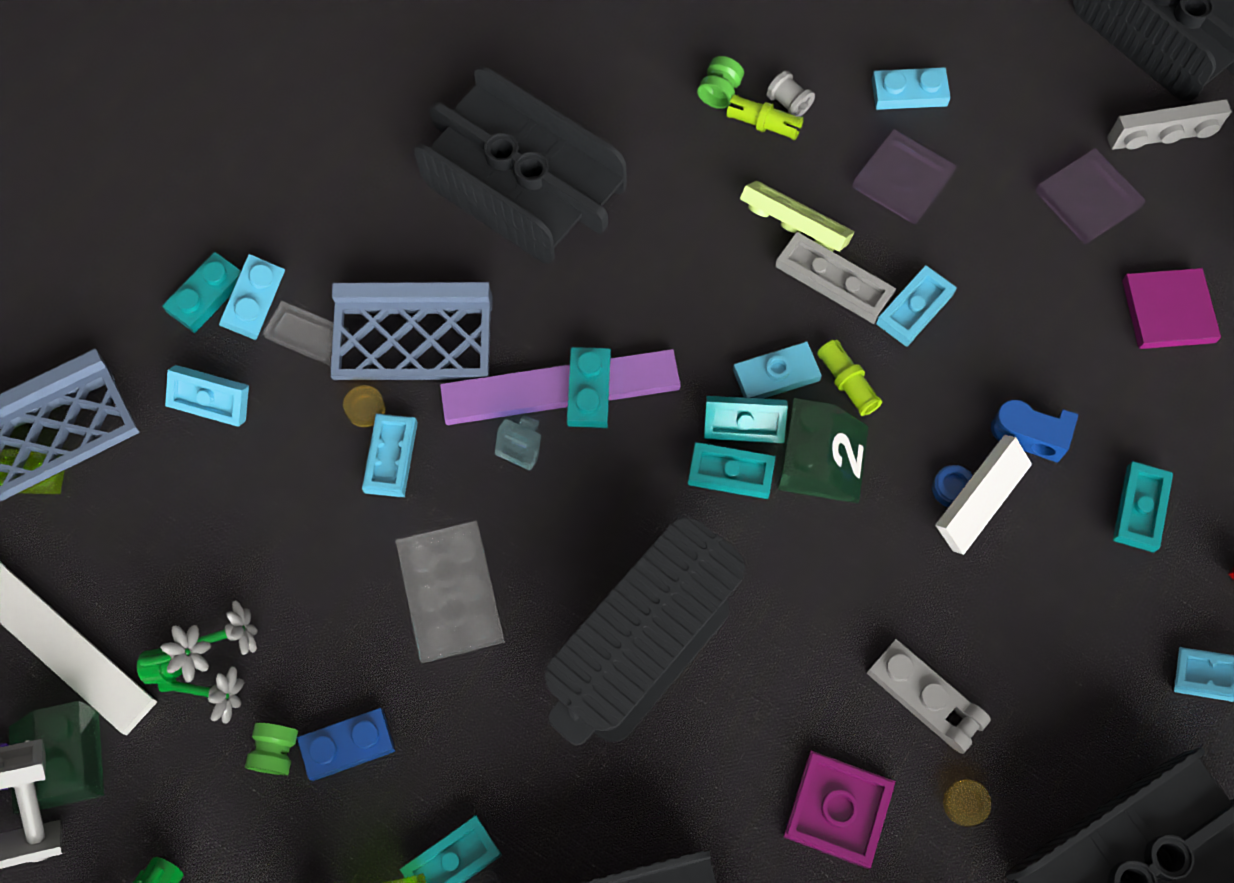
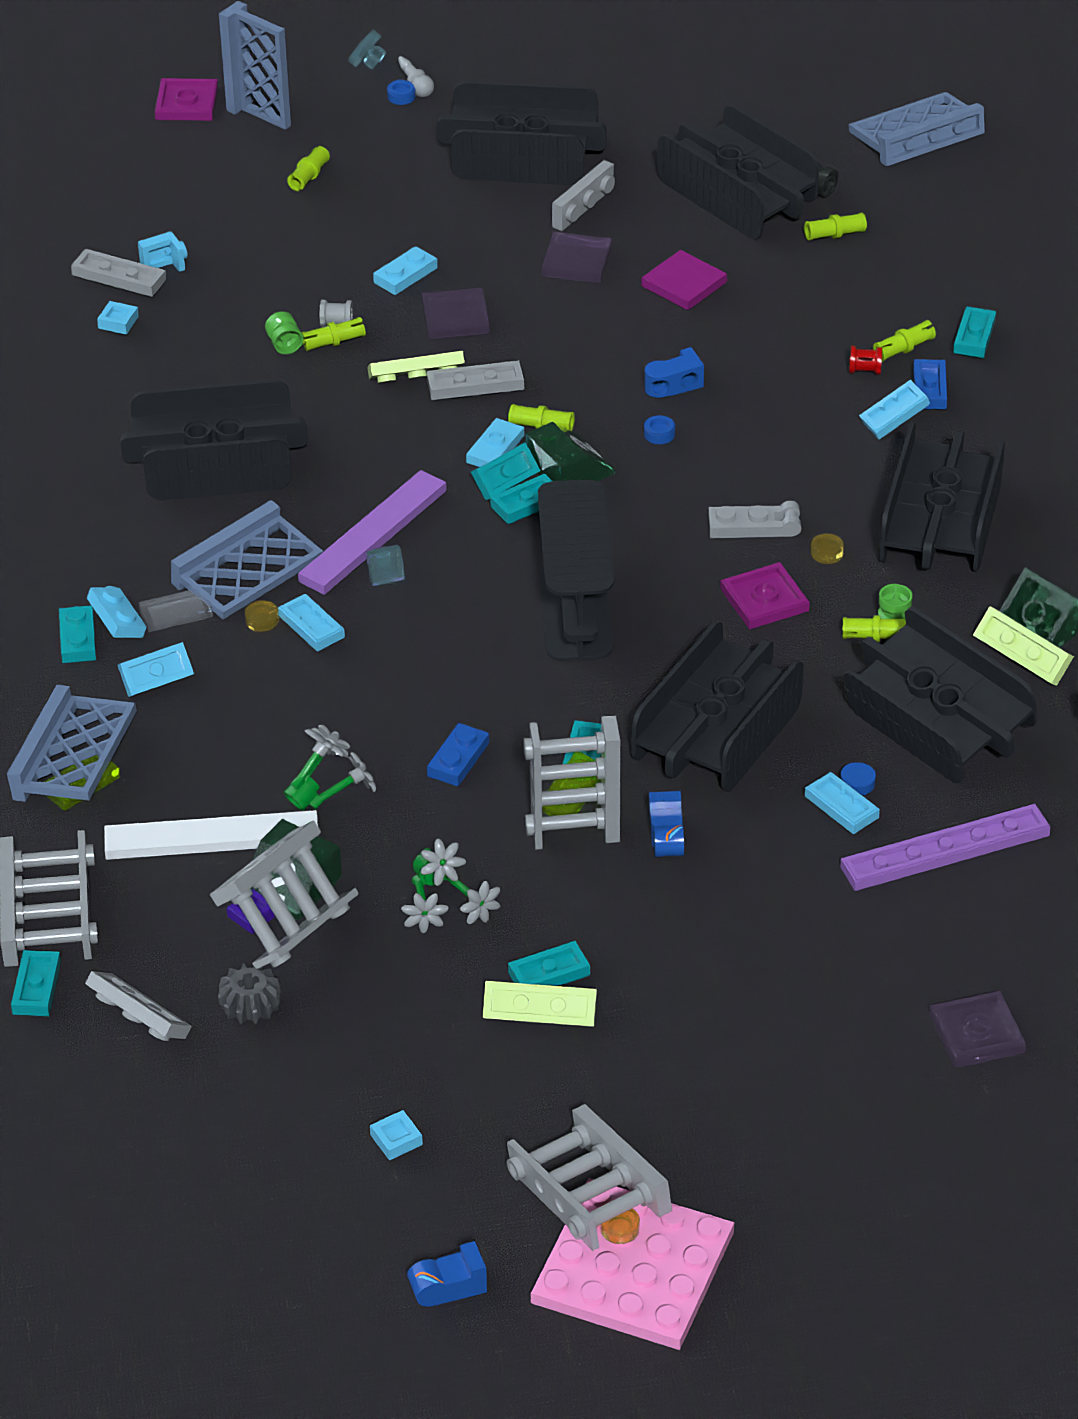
camera: 45 degrees left, 25 degrees down
bright green wheel [245,723,298,776] -> none
clear plate [396,520,505,663] -> none
teal plate [567,347,611,428] -> none
medium azure plate [876,265,957,347] -> none
white tile [935,435,1032,555] -> none
teal plate [1113,461,1173,553] -> none

